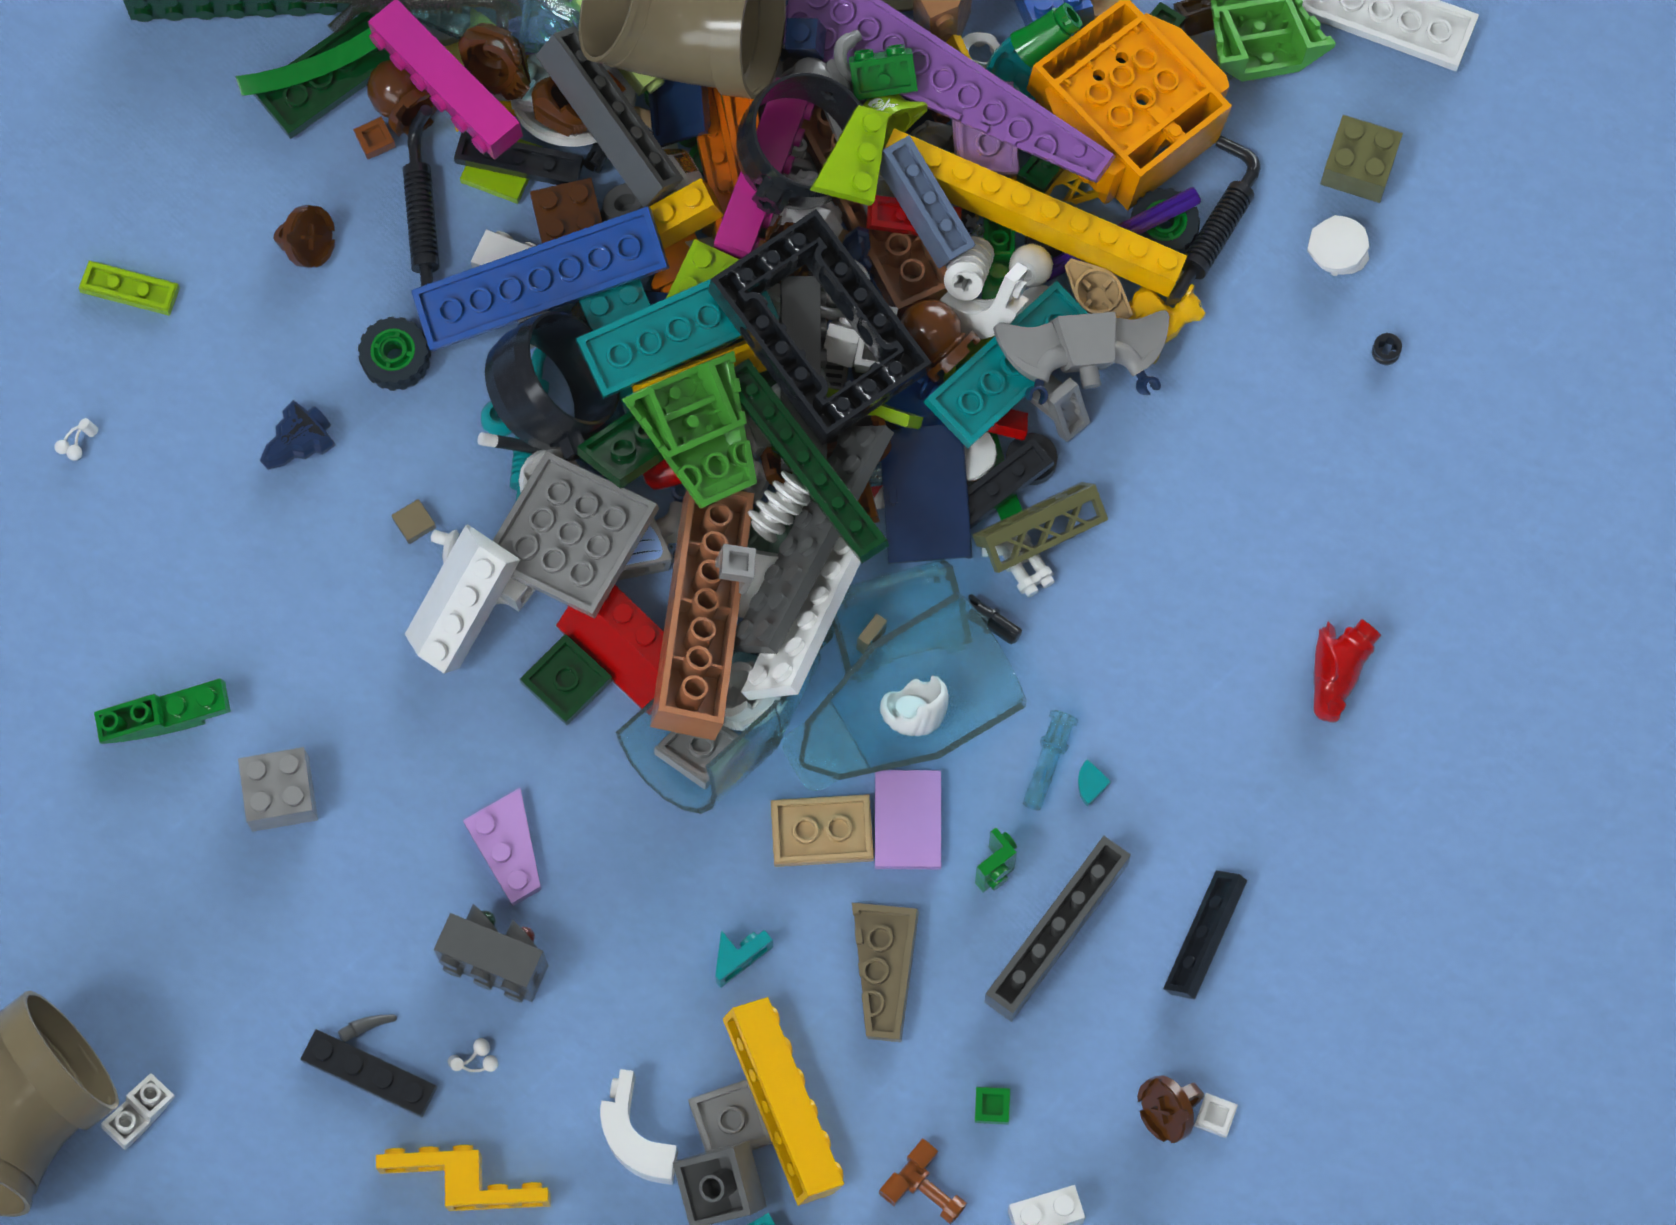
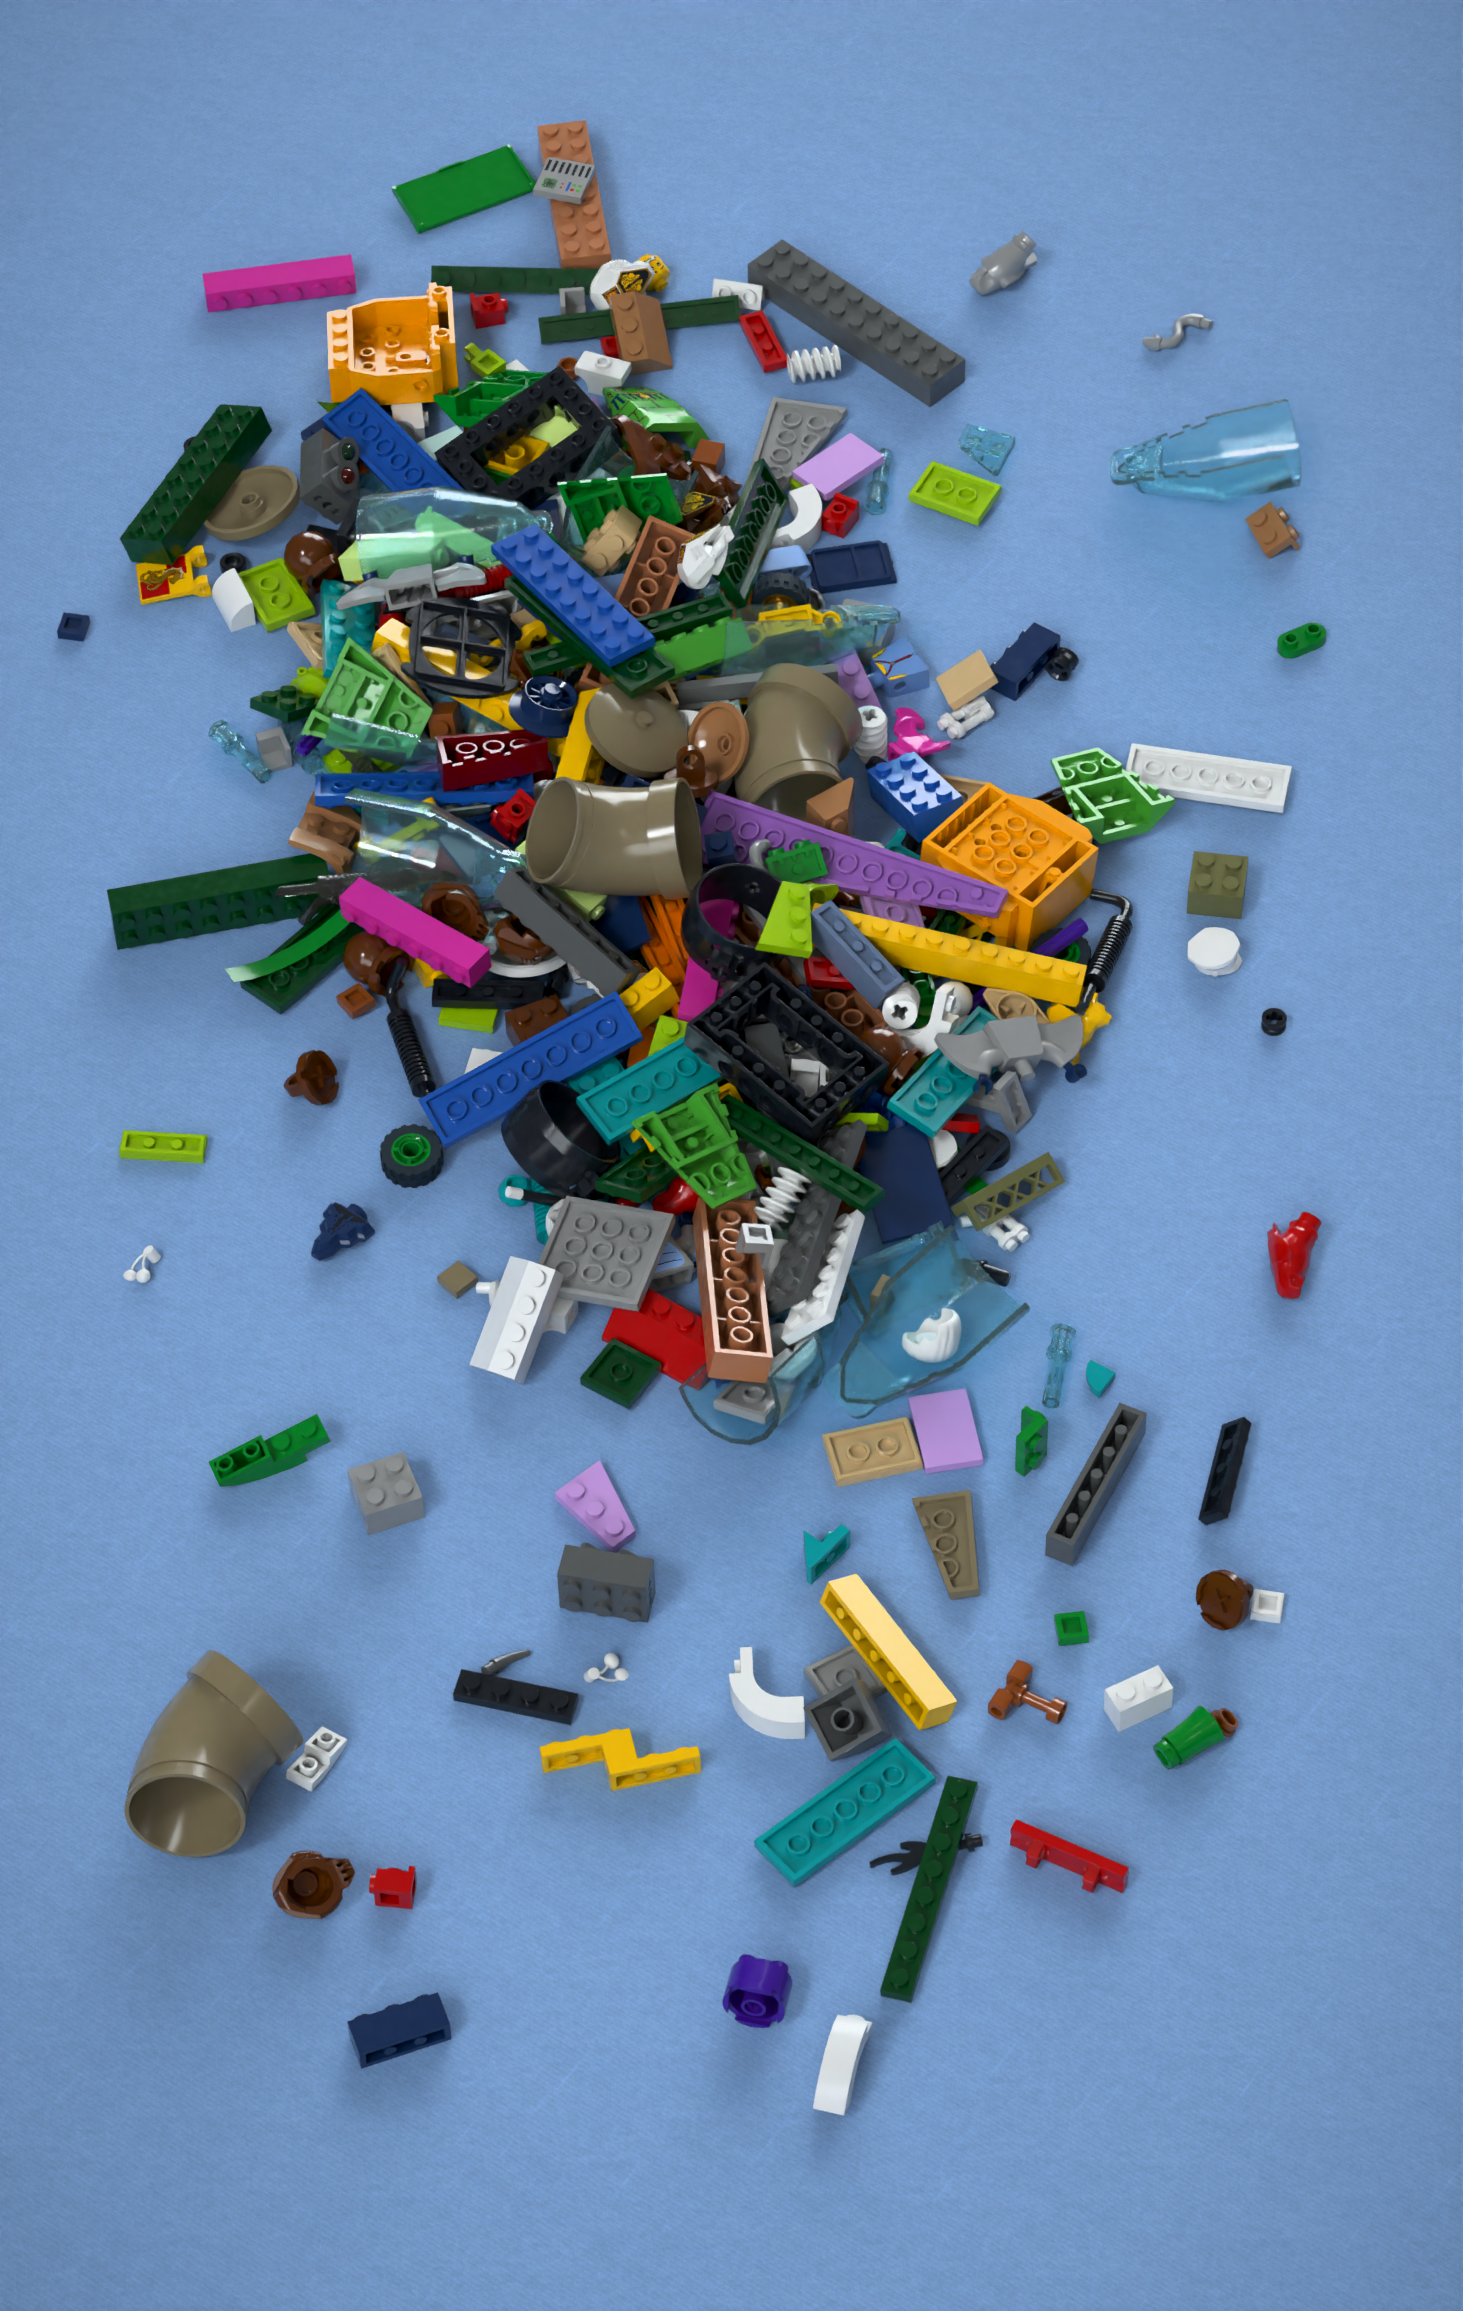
camera: 10 degrees left, 20 degrees down
green plant [1010,2,1083,68] -> none

